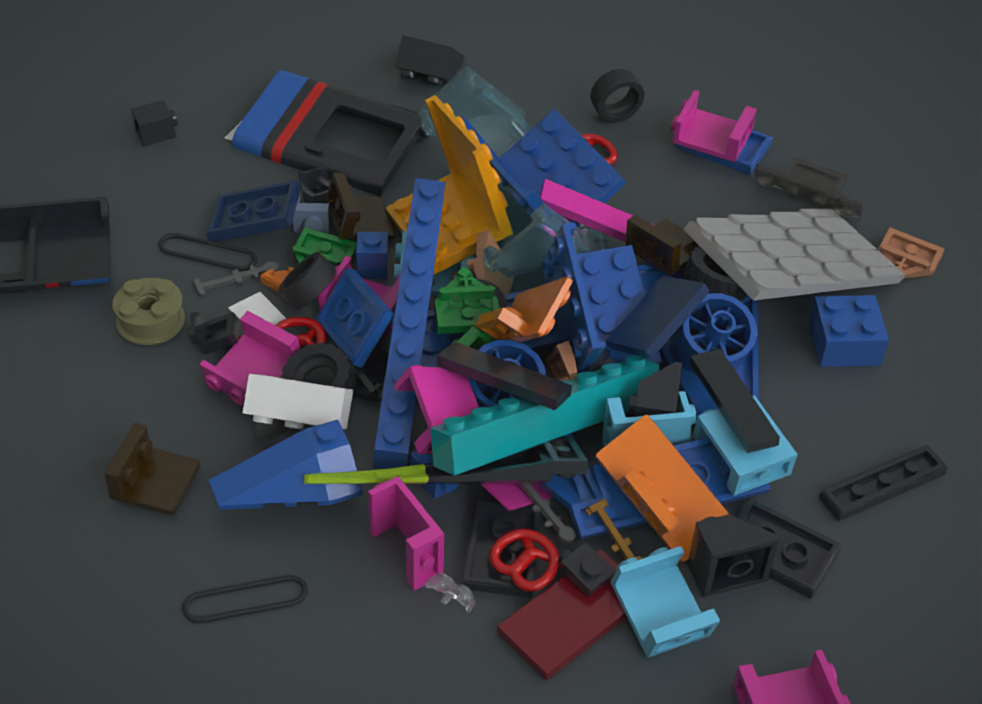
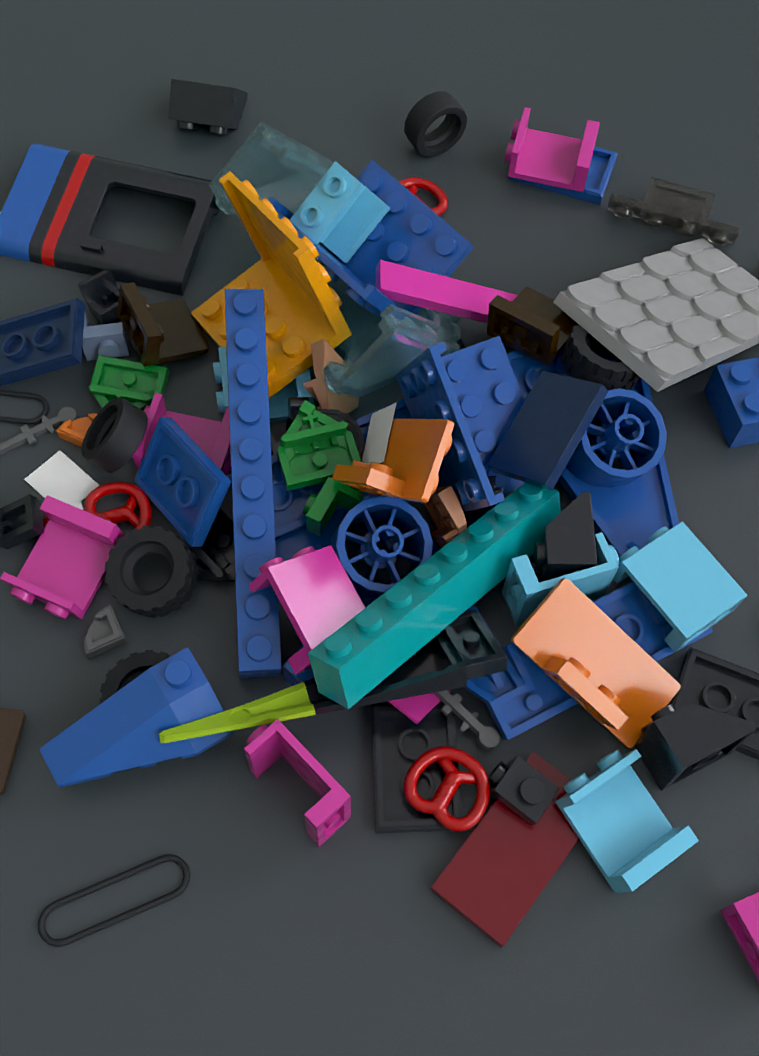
camera: 10 degrees left, 15 degrees up
white brick [243,374,353,429] -> none
blue brick [356,232,388,279] -> none
clear piece [425,573,476,613] -> none
black tile [437,341,572,410] -> none
pearl gold piece [585,499,642,560] -> none
black tile [690,349,780,454] -> none
none -> medium azure panel [289,161,390,263]
none -> white sticker [362,403,396,465]

